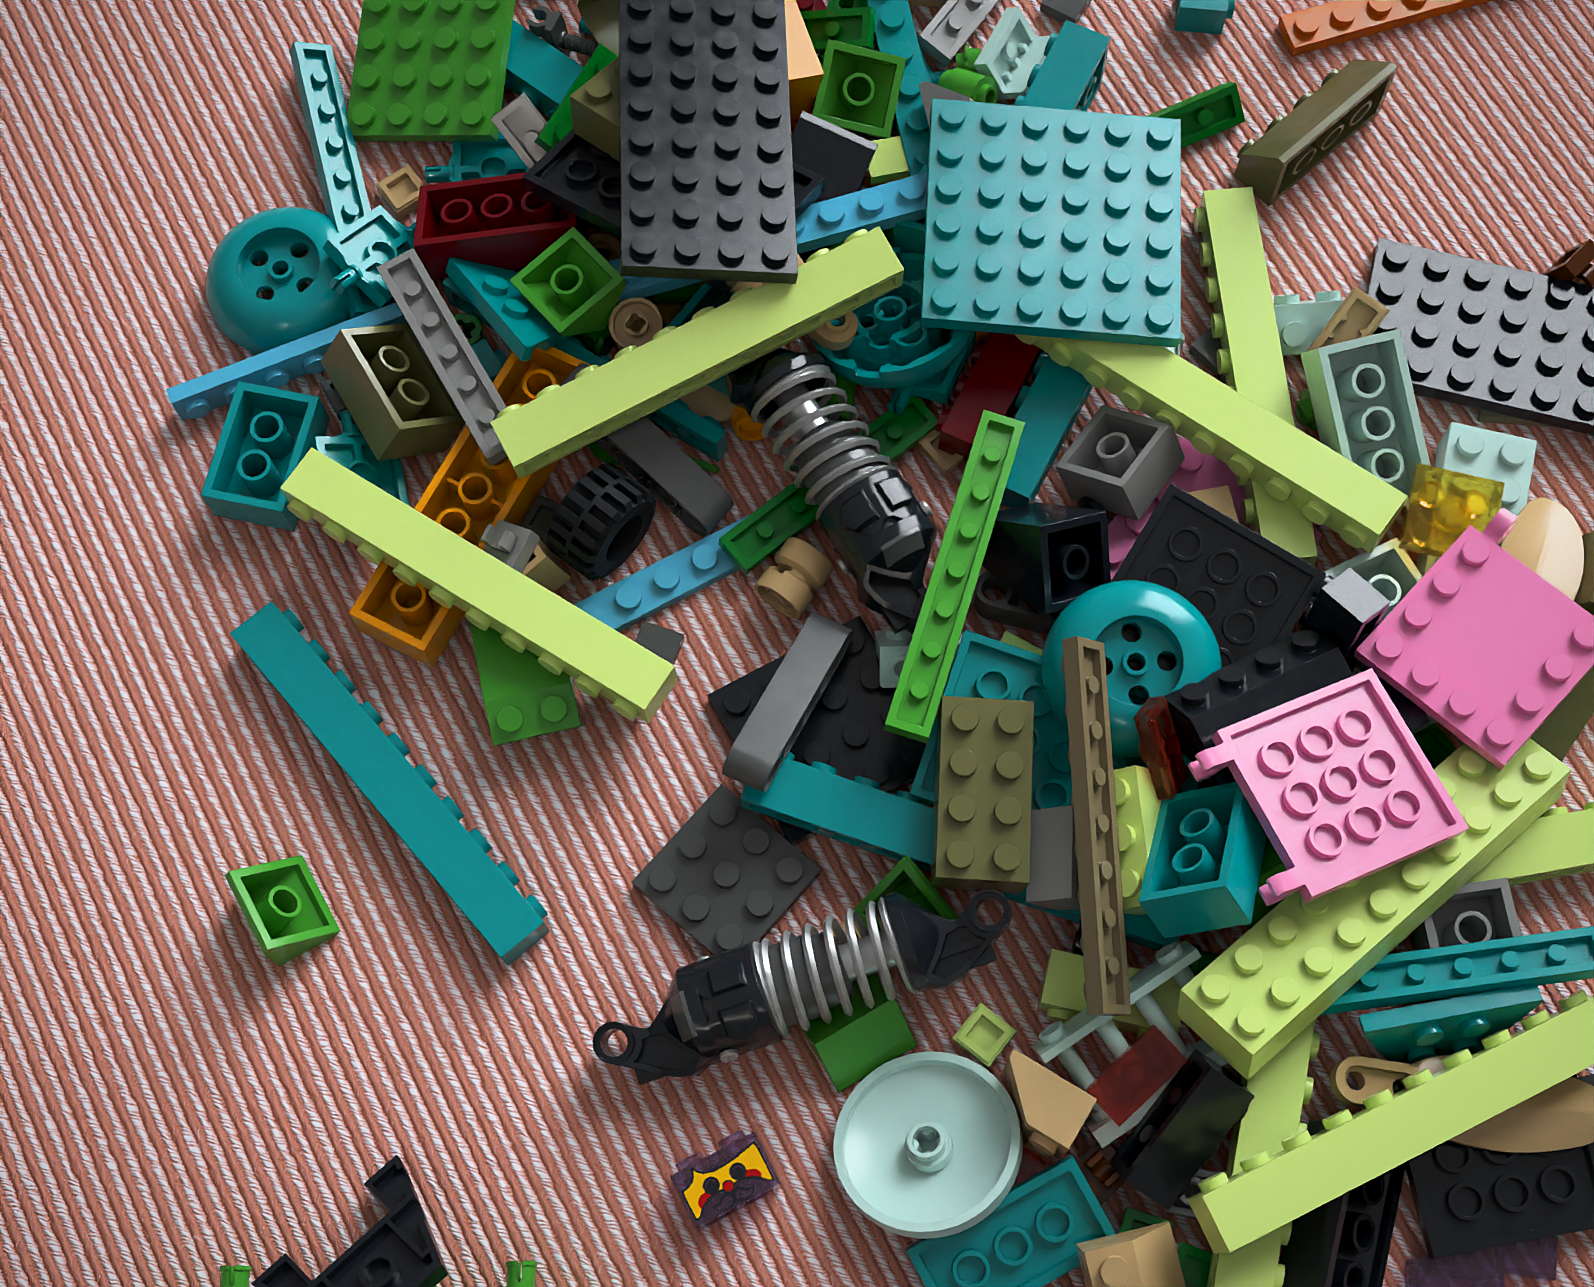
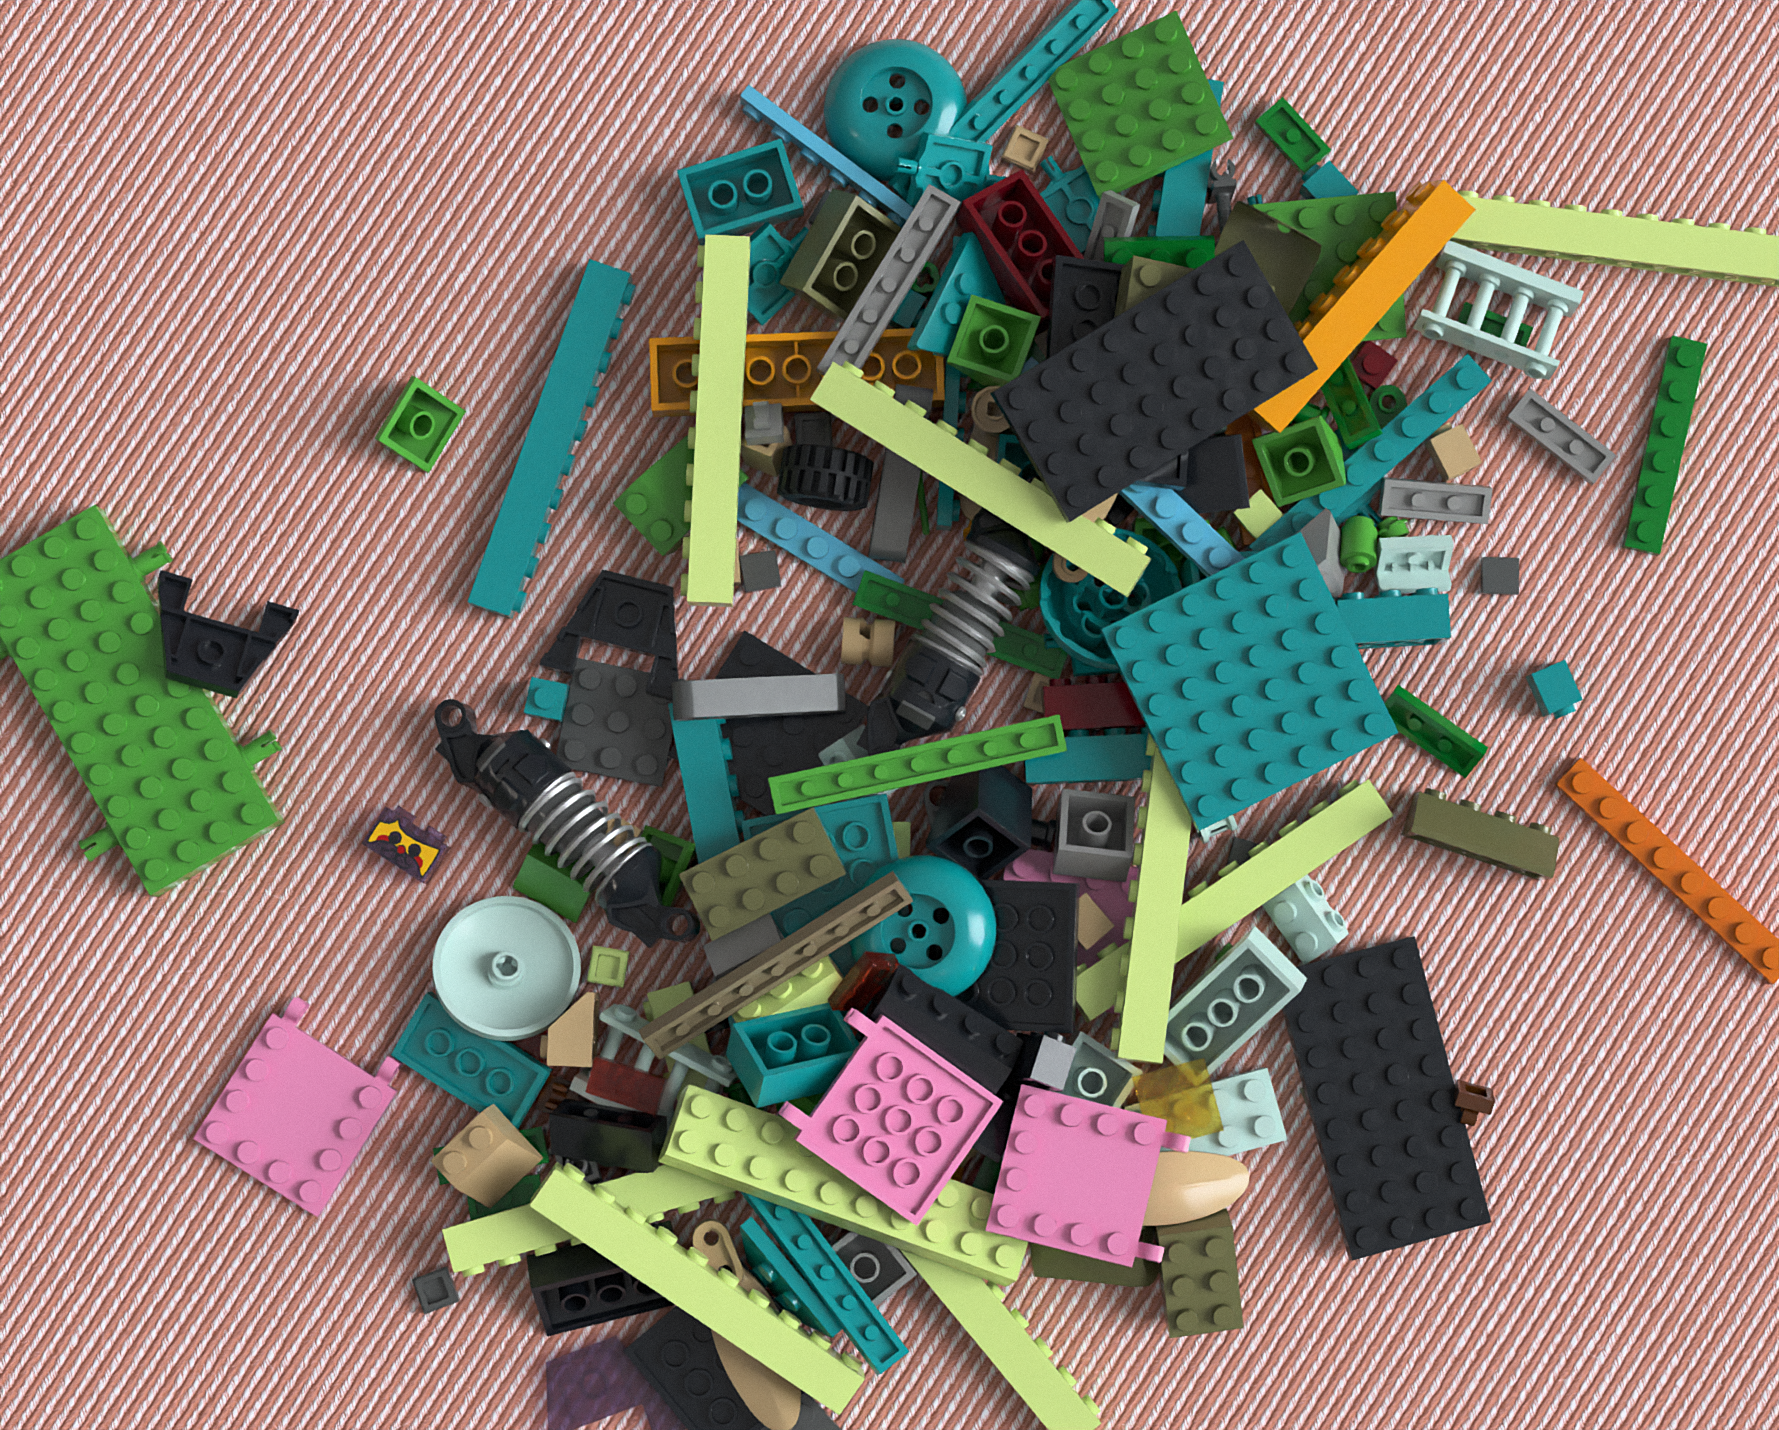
camera: 55 degrees right, 15 degrees up
tan plate [1307,286,1390,351] -> none
none -> teal brick [524,677,570,723]
none -> black wing [539,570,679,701]

